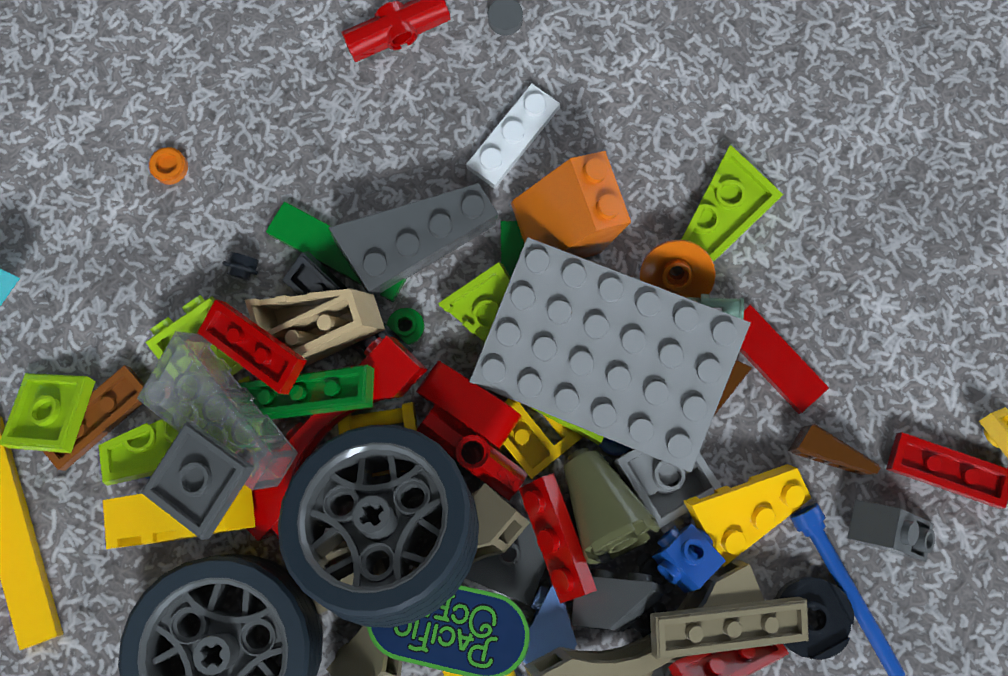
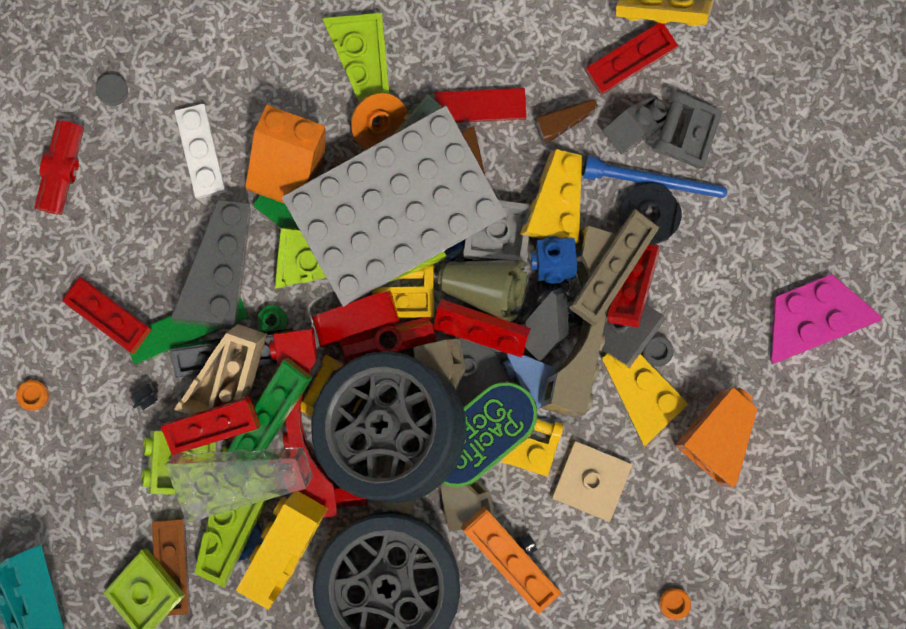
camera: 55 degrees left, 5 degrees up
dark grey plate [141,422,255,540] -> none
none -> red tile [61,276,152,354]
none -> dark grey plate [653,92,722,169]

